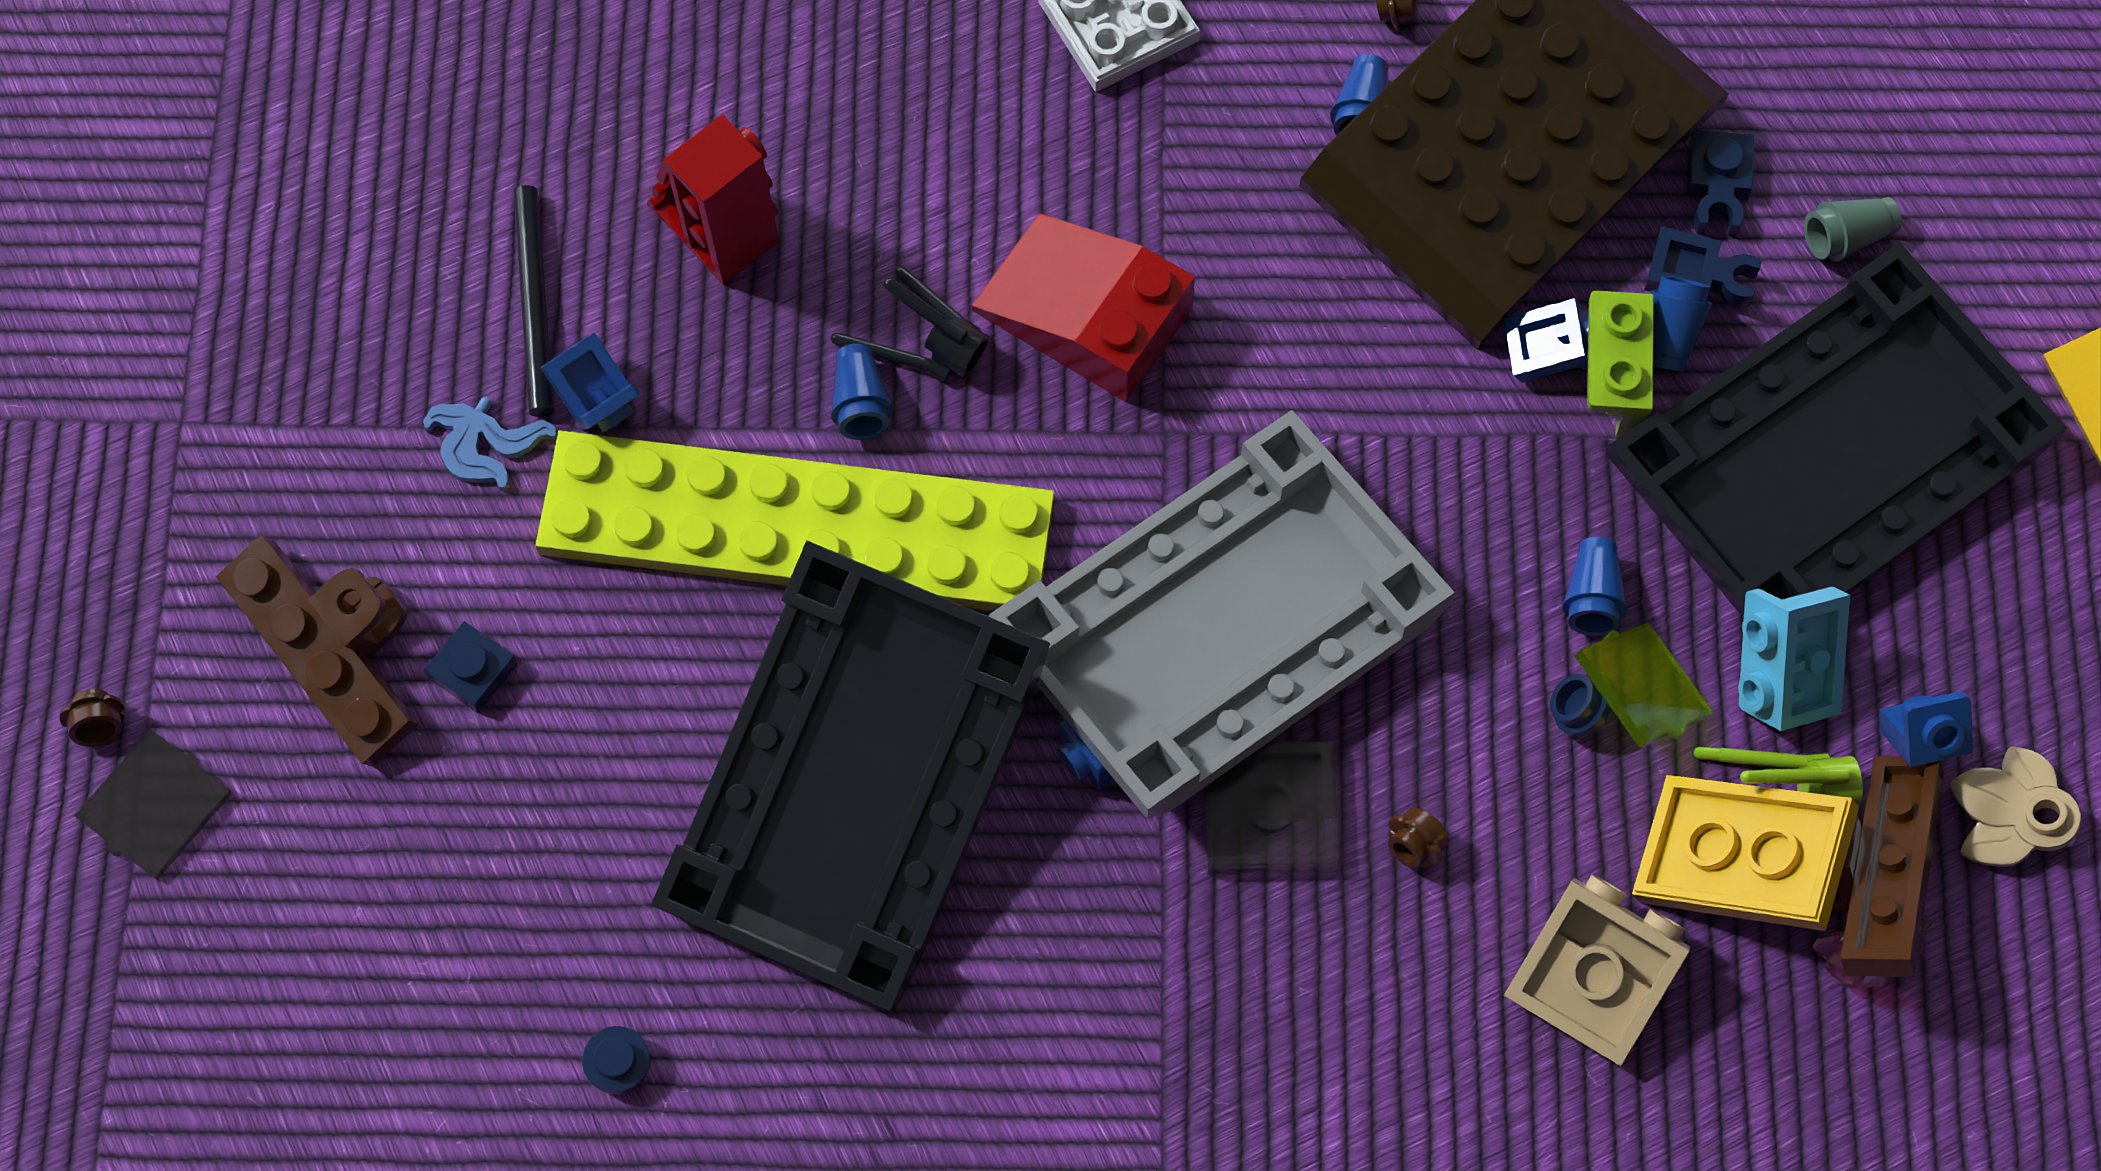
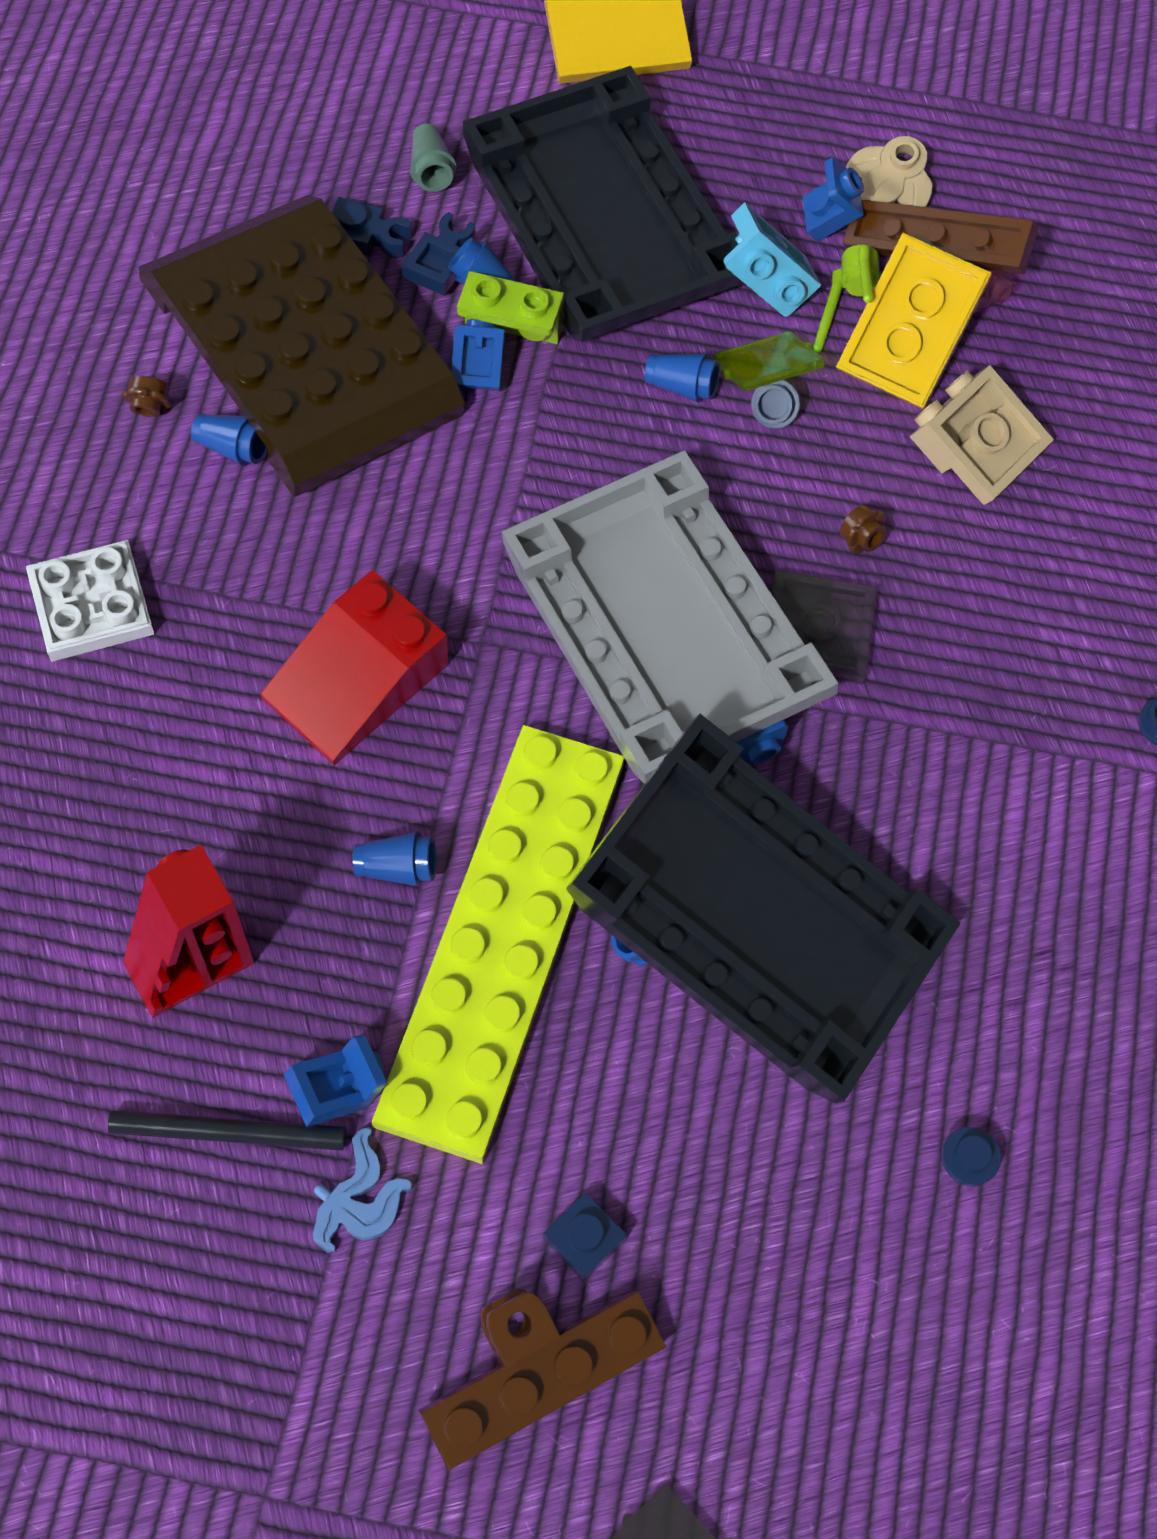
camera: 85 degrees left, 5 degrees down
black plant [831,266,989,382] -> none

